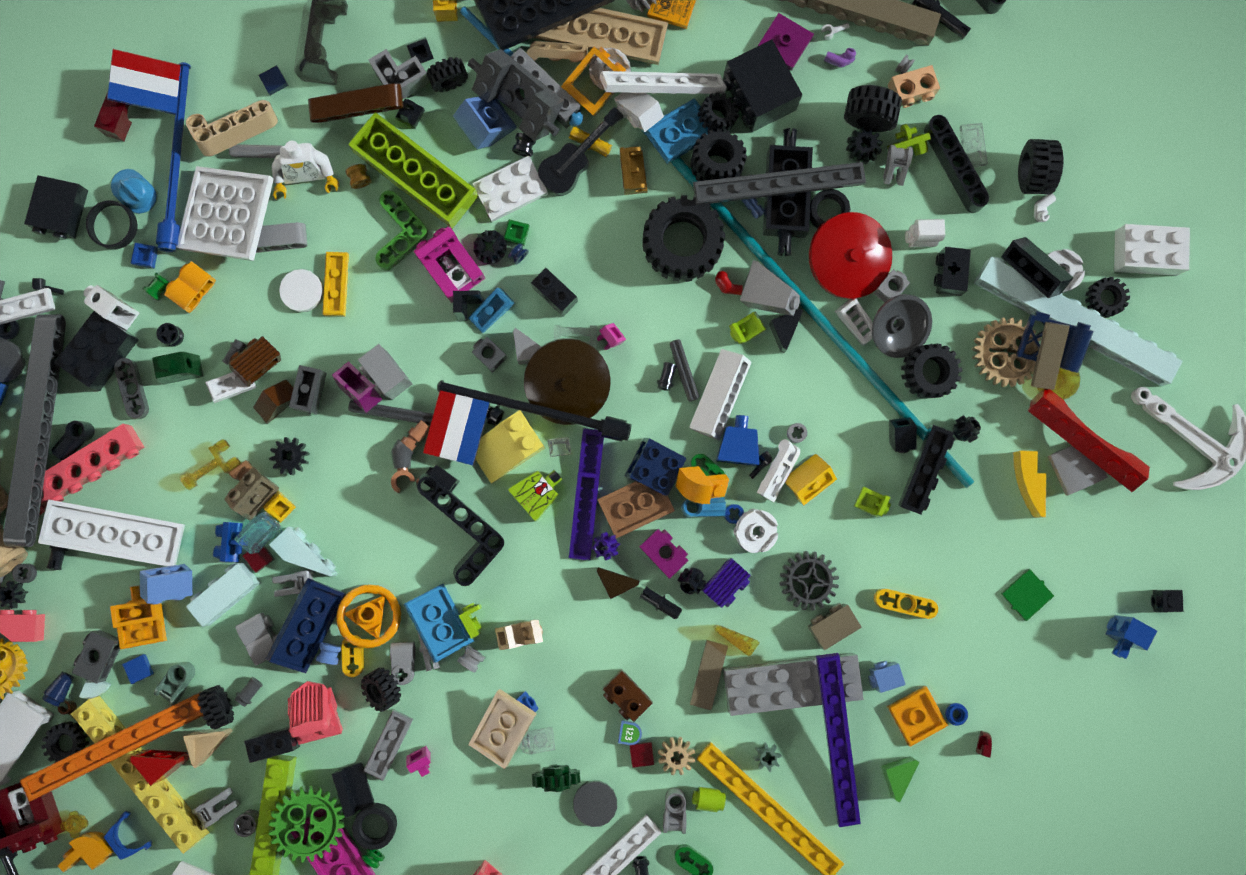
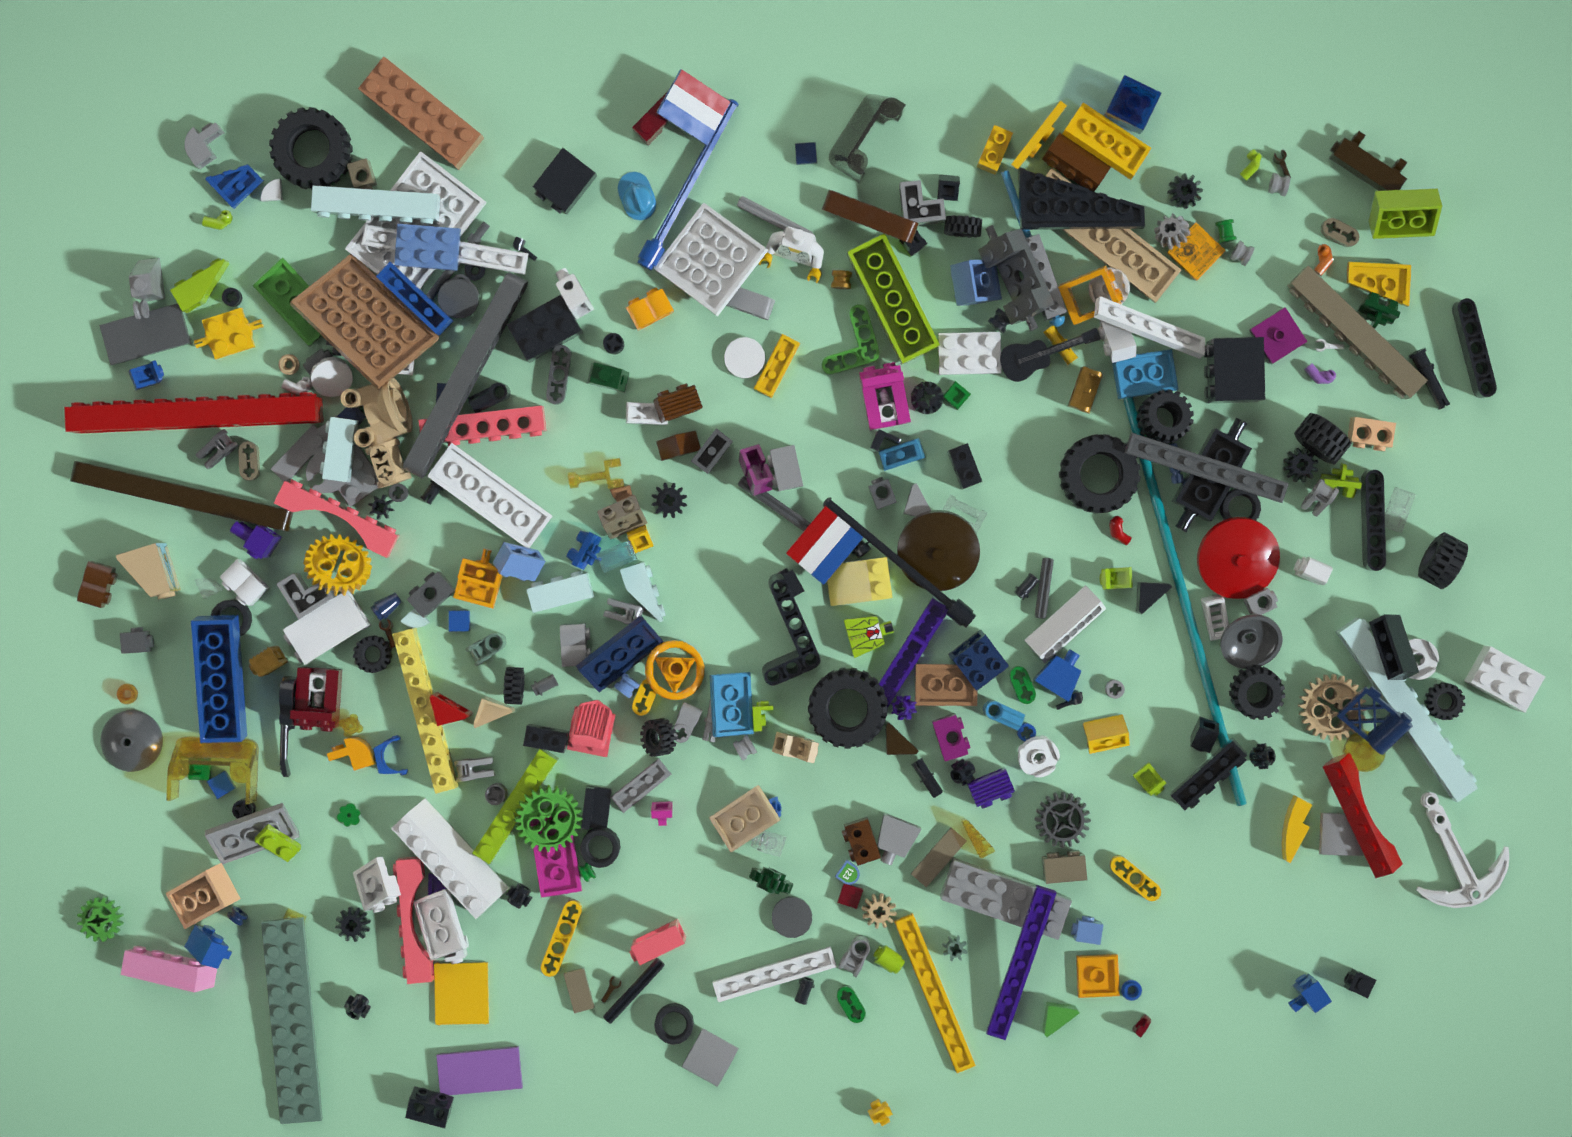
camera: 30 degrees right, 5 degrees up
orange tile [20,692,204,802] -> none
black tyre [86,200,138,249] -> none
blue tile [131,243,158,268] -> none
green bush [142,272,169,301] -> none
tan beam [186,100,278,156] -> none
dark grey pin [222,339,247,365] -> none
dark red tile [243,542,275,573] -> none
piece [391,420,430,494] -> none
dark blue bush [508,243,529,265] -> none
tan plate [526,41,588,62] -> none
clear slope [548,437,572,457] -> none
dark pink tile [597,323,626,350] -> none
light orange brick [675,466,729,504] -> none
black tyre [698,92,739,132] -> none
light grey slope [740,260,800,316] -> none
white plate [757,439,800,502] -> none
light grey bush [895,54,915,74] -> none
black brick [934,247,971,296] -> none
green piece [1001,569,1054,621] -> none
dark tan tile [1031,322,1070,390] -> none
white arm [1034,193,1056,222] -> none
none -> black tyre [808,667,888,749]
none -> light grey torso [877,813,921,865]

